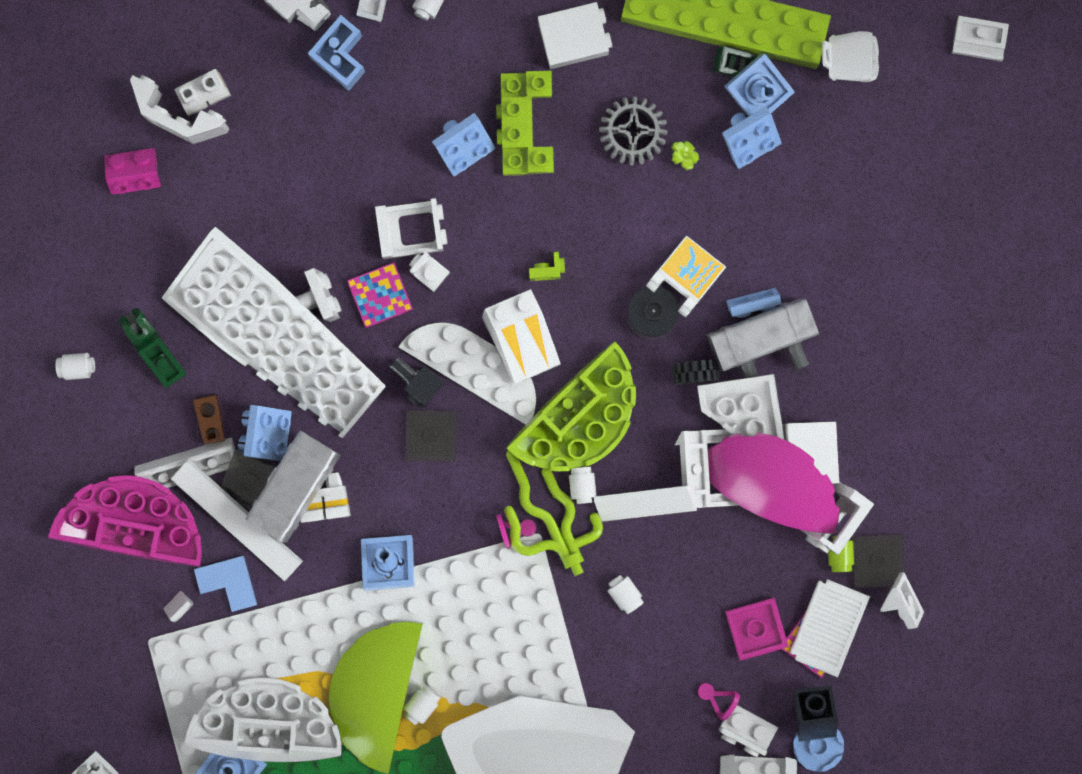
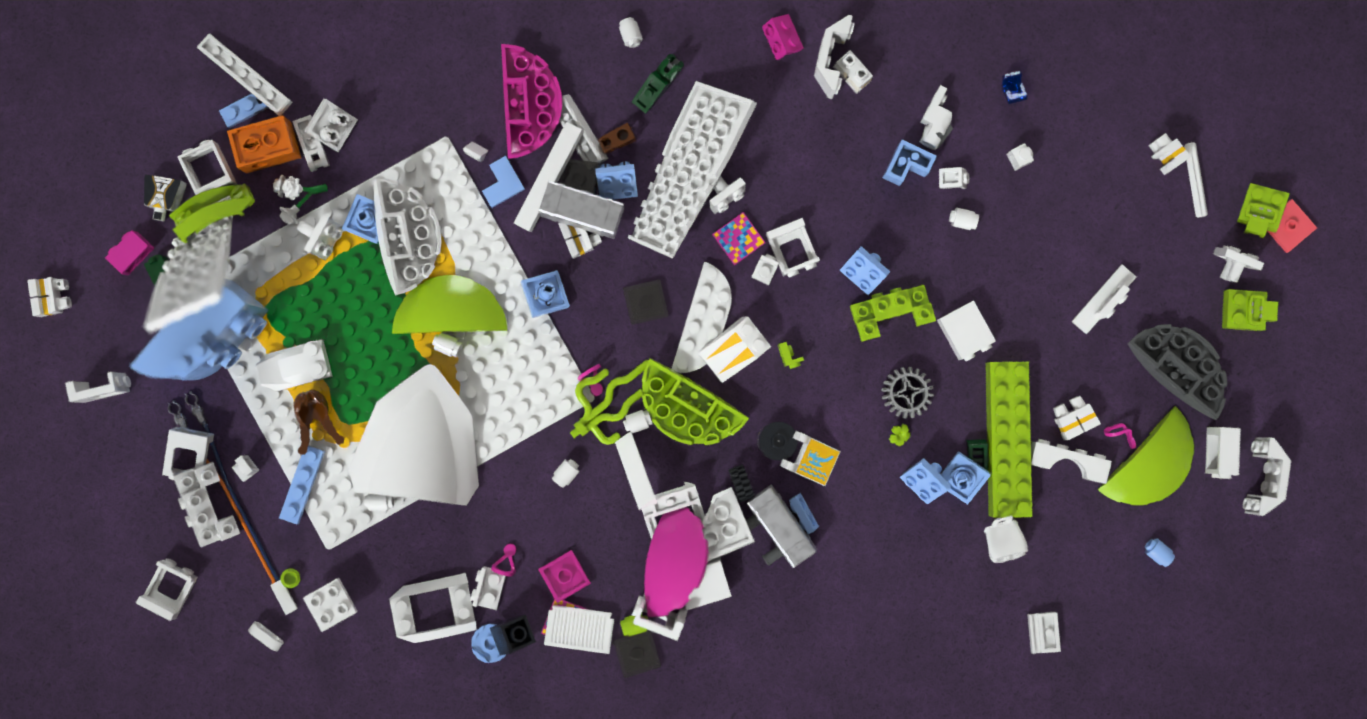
camera: 75 degrees right, 0 degrees up
black brick [389,357,446,408] -> none
white slope [880,572,924,629] -> none

